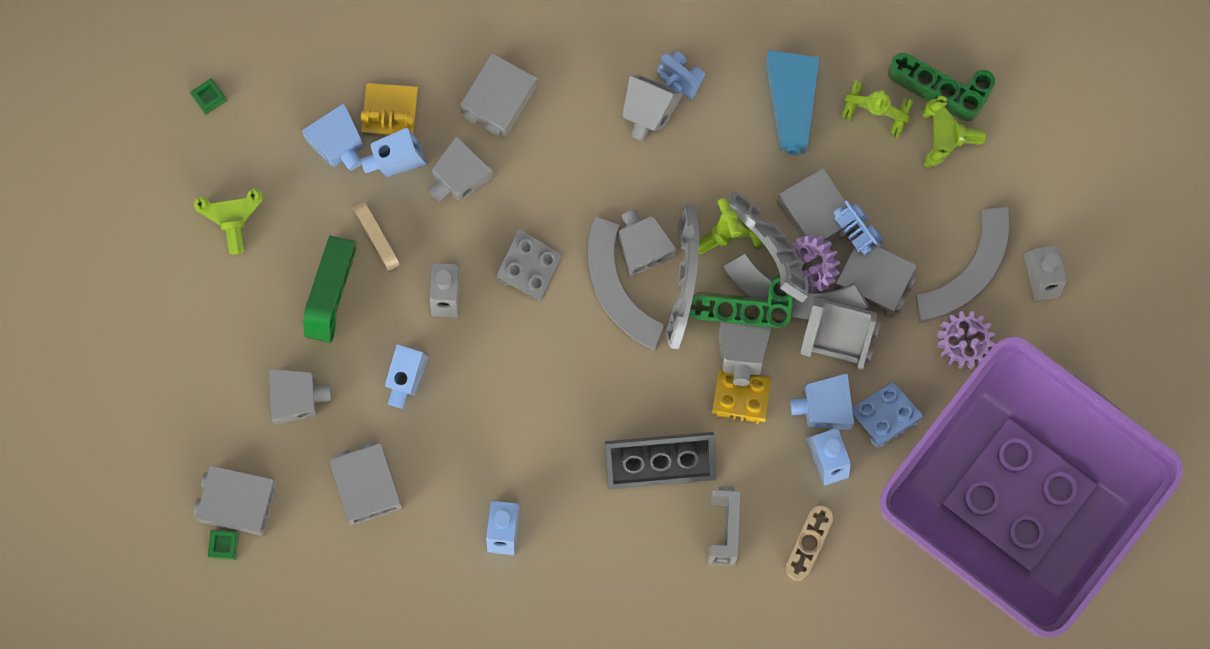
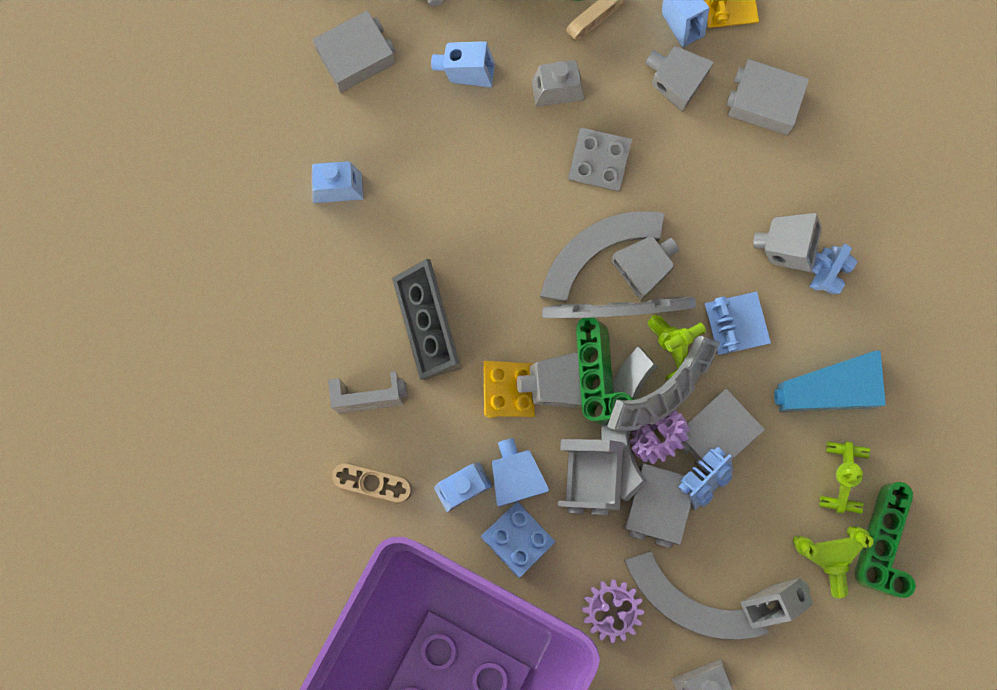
camera: 80 degrees right, 5 degrees up
none -> light blue hinge [705,292,771,355]
none -> light grey torso [740,578,812,629]

